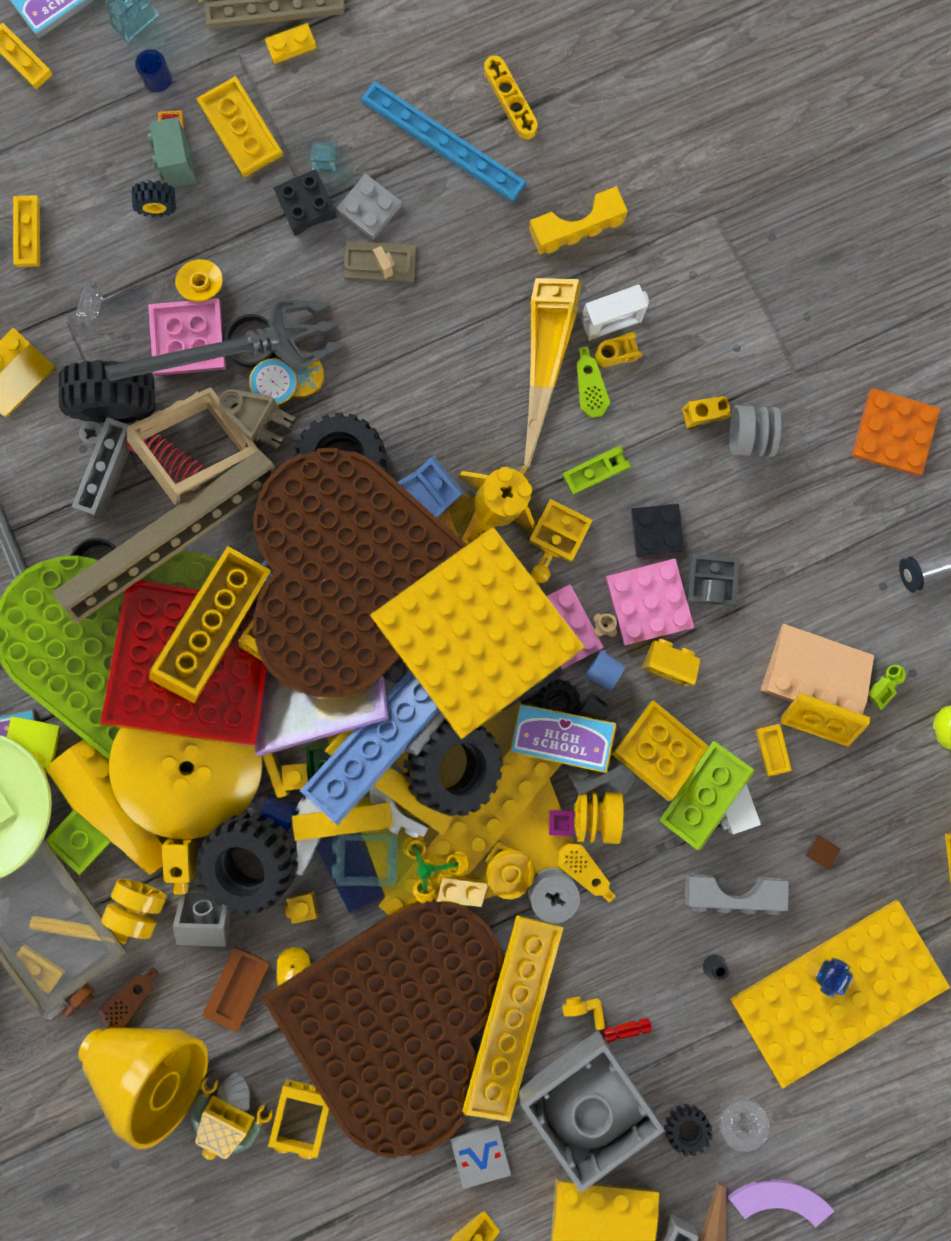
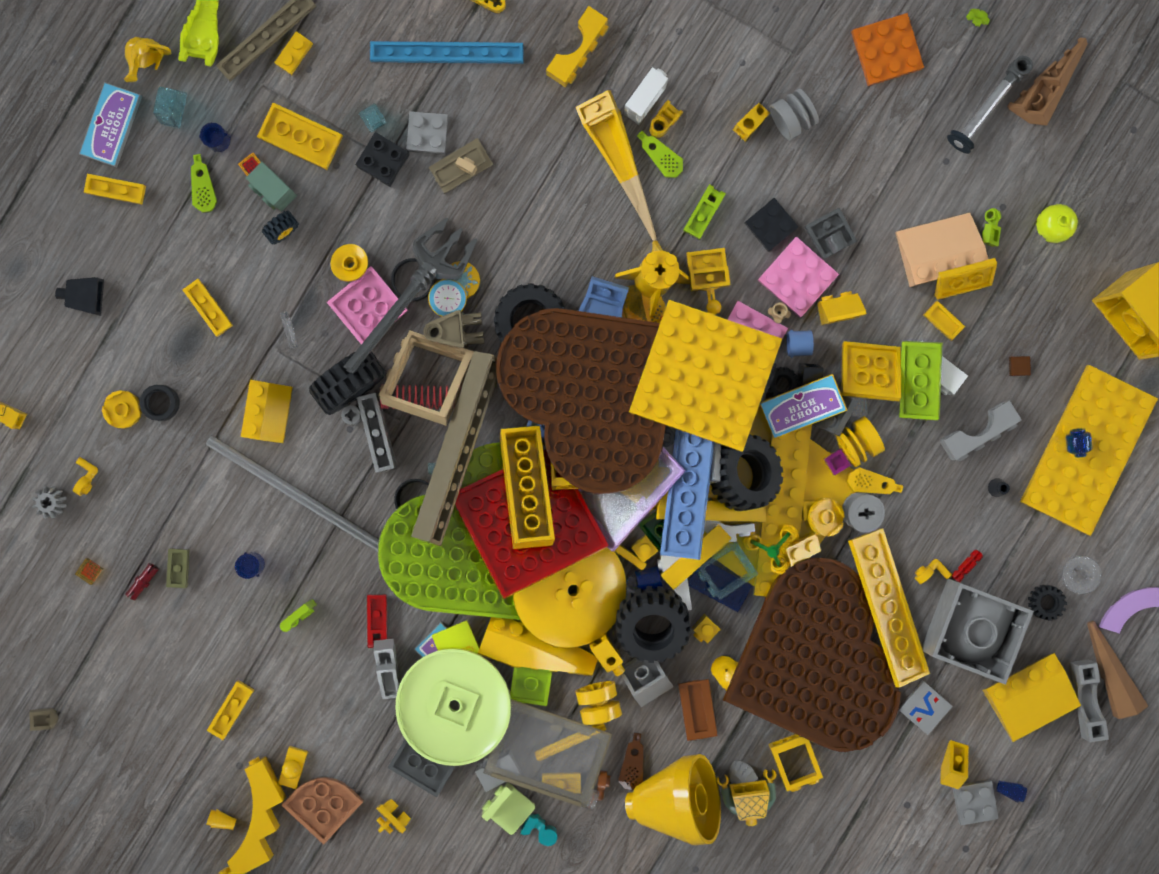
camera: 35 degrees left, 5 degrees up
none -> lime piece [191,154,218,213]

